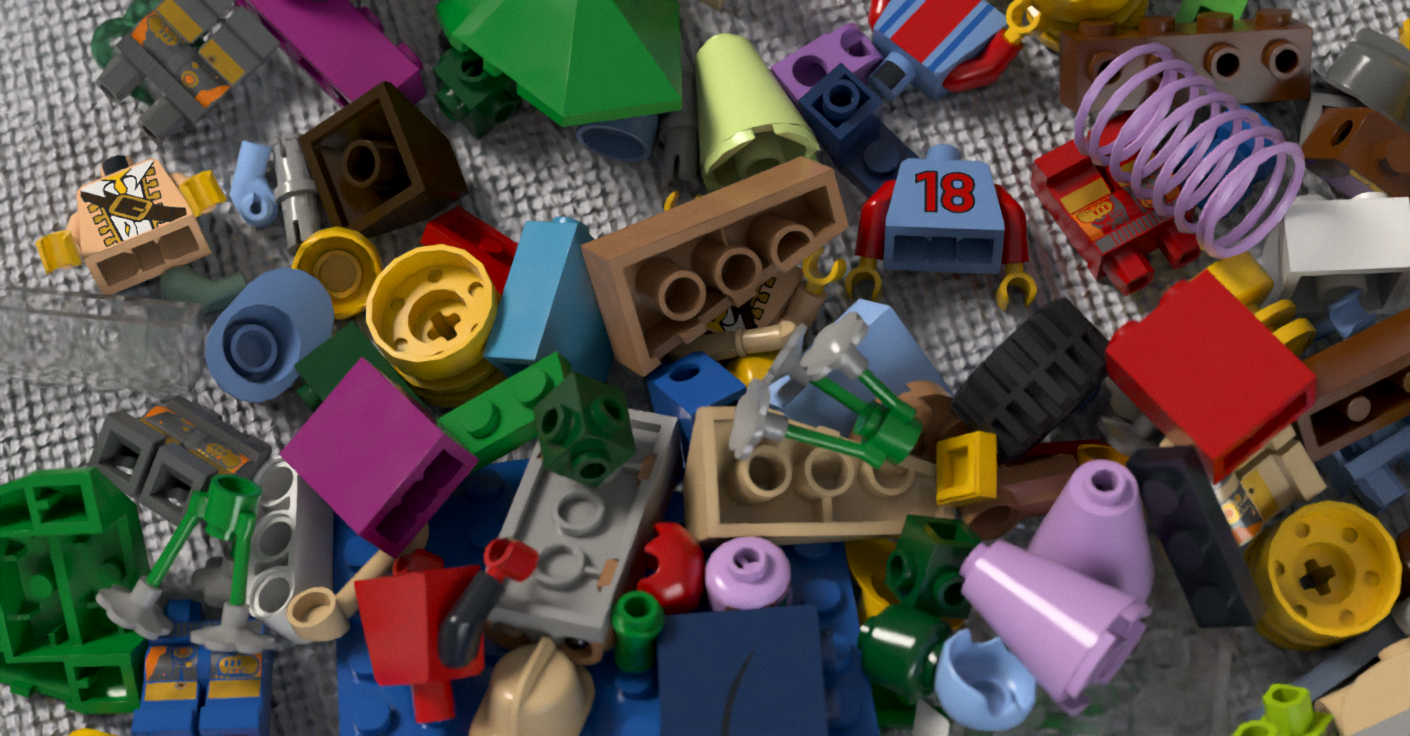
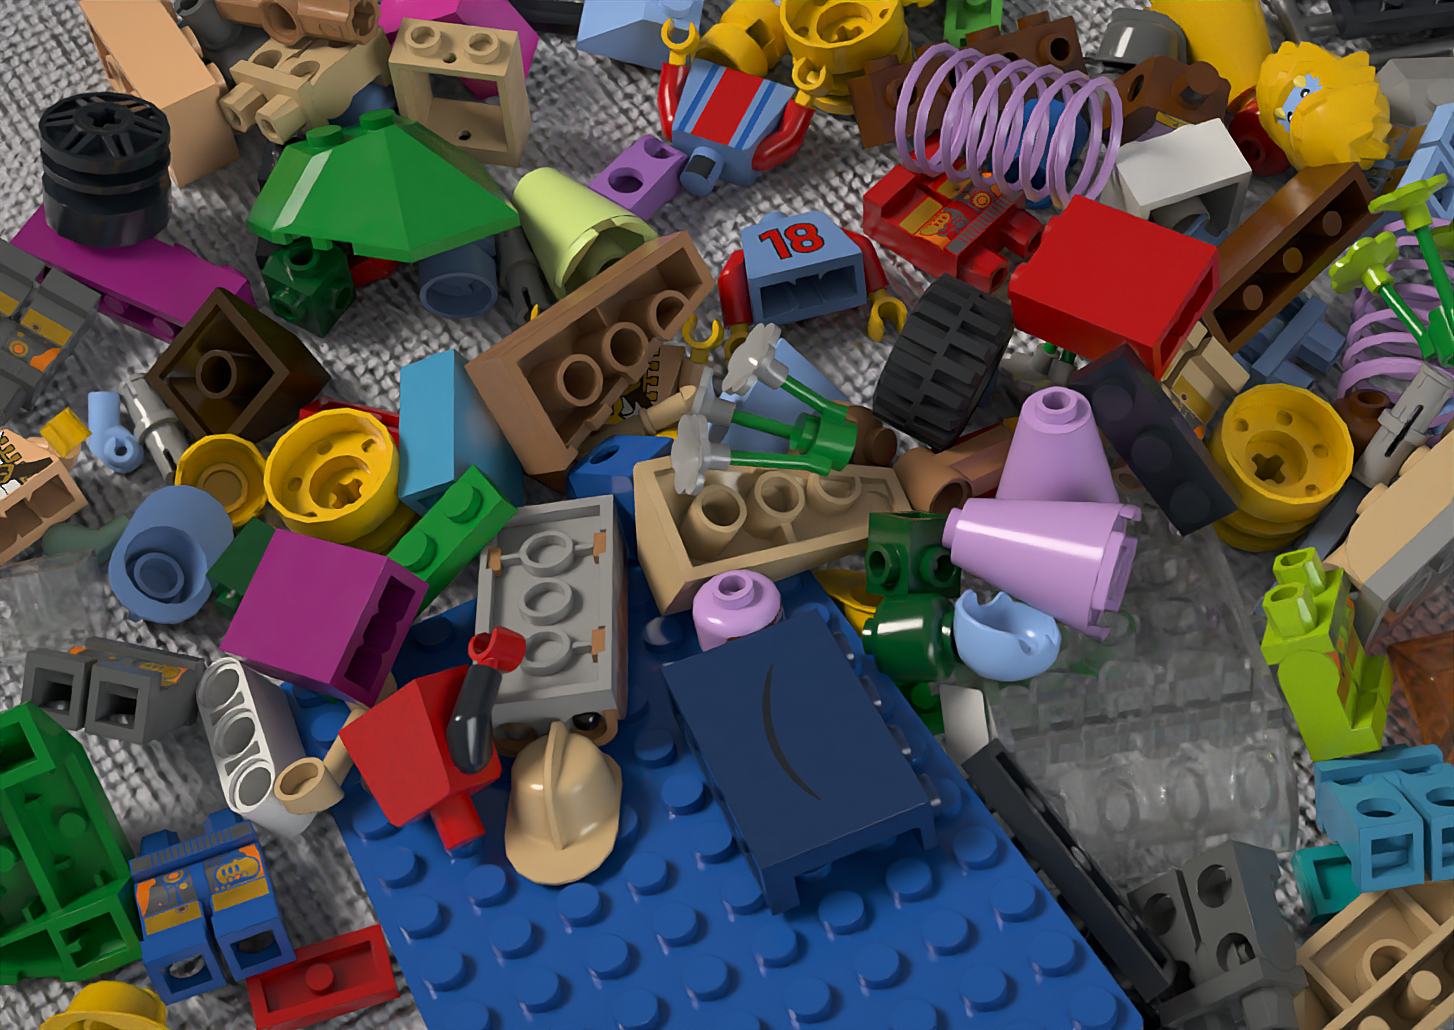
camera: 20 degrees left, 10 degrees down
plant [95,474,275,654] -> none
dark green brick [533,371,637,488] -> none
green pin [610,591,664,673] -> none
red hair [636,522,706,615] -> none
dark blue slope [797,62,921,199] -> none
yellow tile [936,431,997,508] -> none

